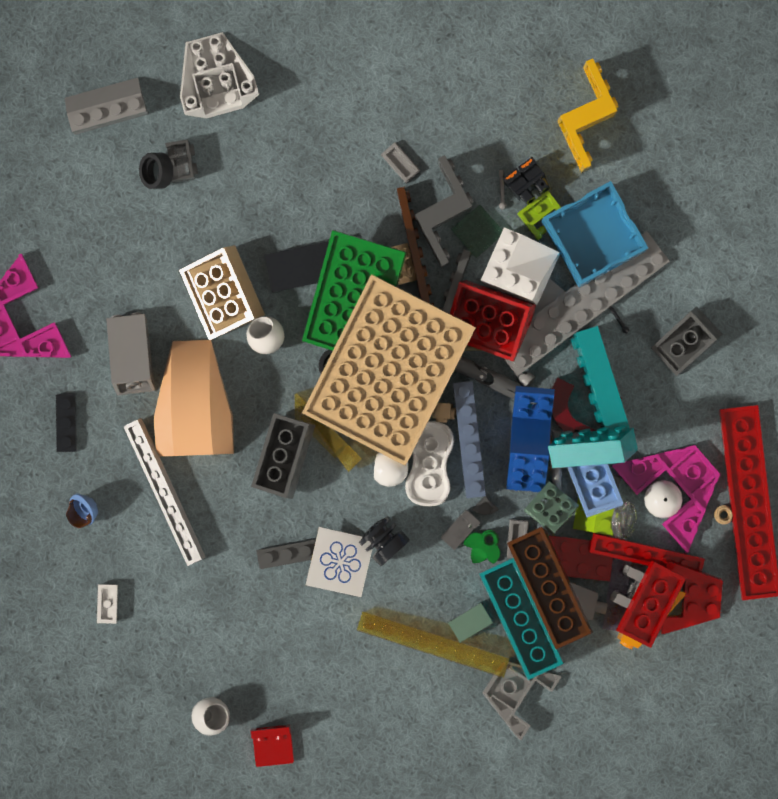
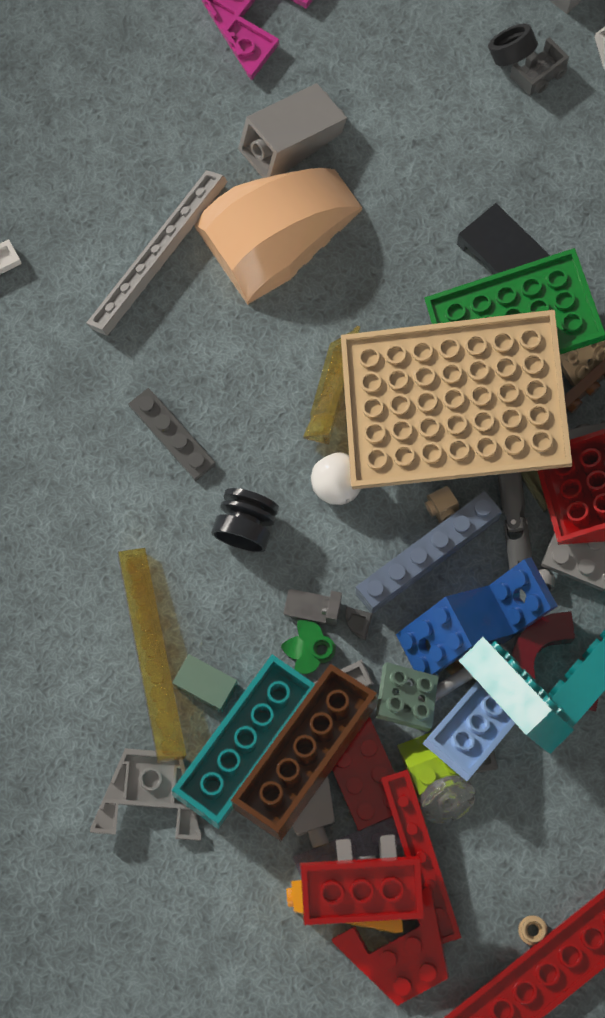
camera: 65 degrees right, 15 degrees down
black plate [56,394,77,452] -> none
piece [66,494,98,528] -> none
tan slope [179,245,265,340] -> none
white helmet [246,317,285,354] -> none
dark grey brick [251,413,315,499] -> none
white sticker [306,527,372,597] -> none
white plate [405,421,454,506] -> none
dark pink wing [612,445,720,553] -> none
white helmet [644,480,683,518] -> none

